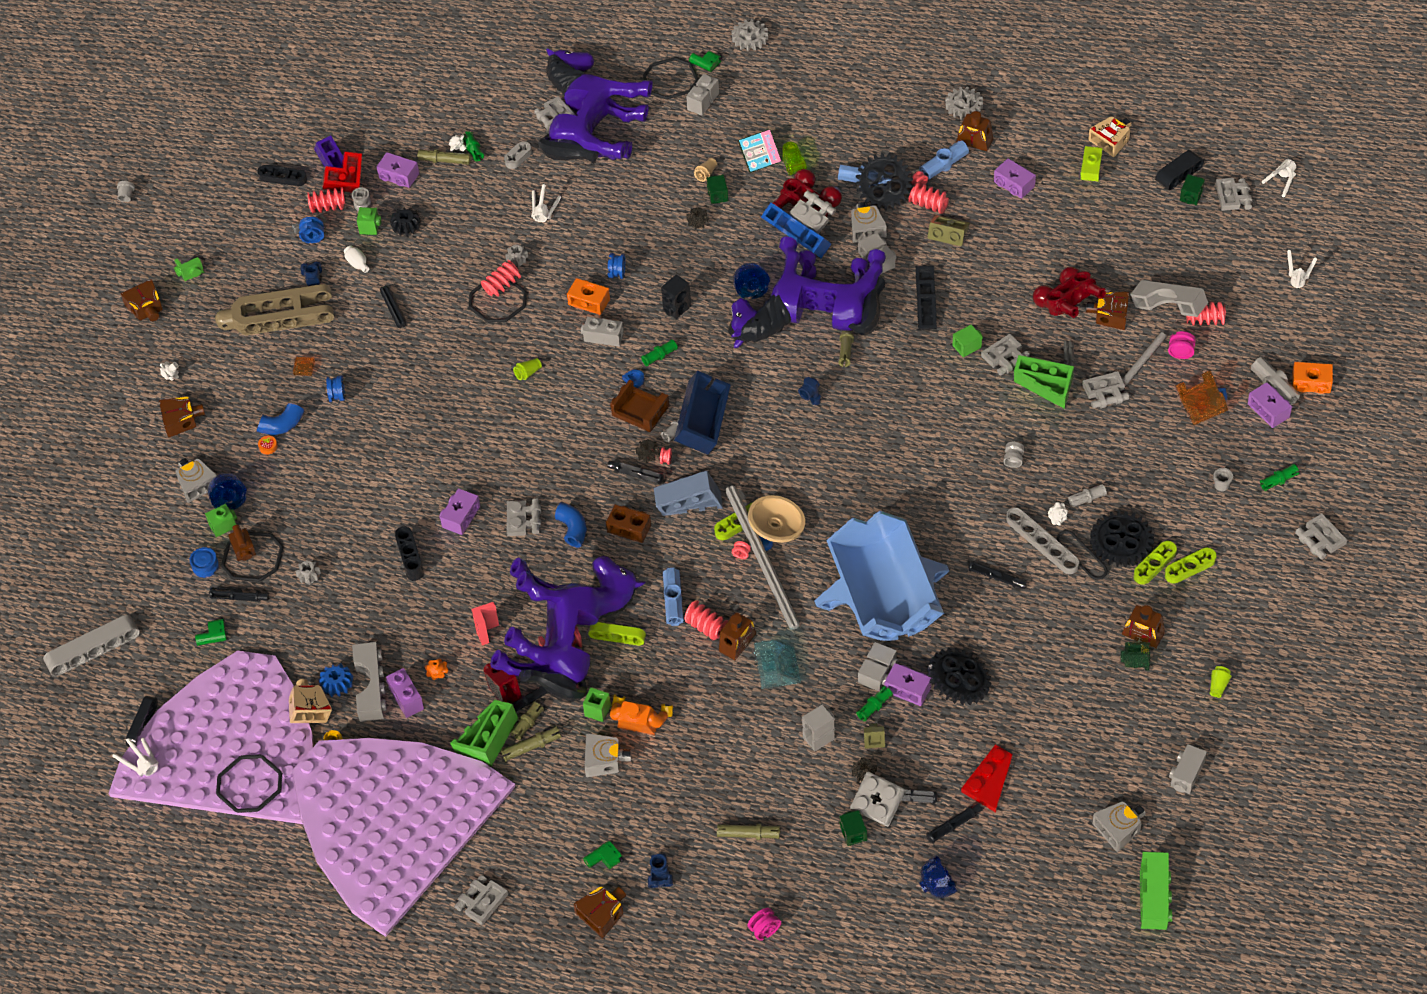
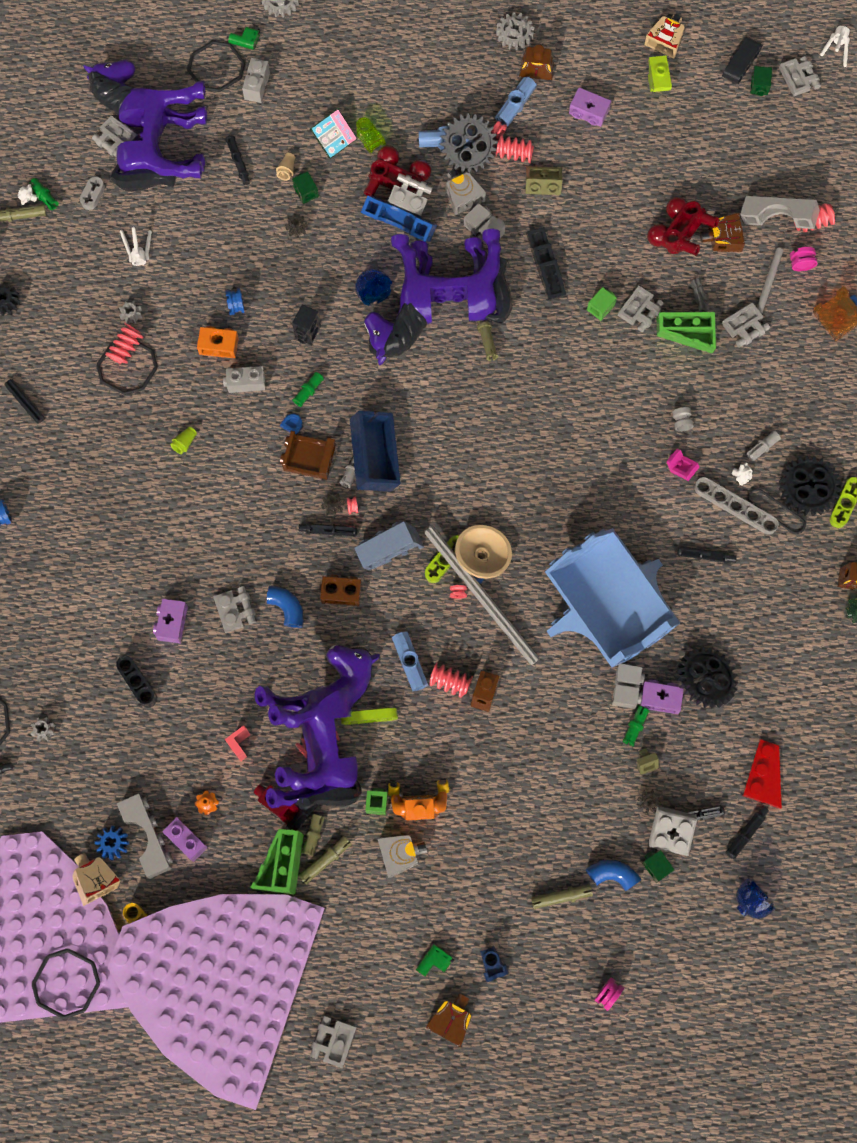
camera: 20 degrees left, 20 degrees up
clear light blue slope [754,640,801,689] -> none
dark blue plate [798,377,821,405] -> none
light grey piece [802,705,835,752] -> none
none -> black piece [225,135,250,185]
none -> blue cylinder [585,860,642,891]
none -> dark pink bracket [667,449,700,481]

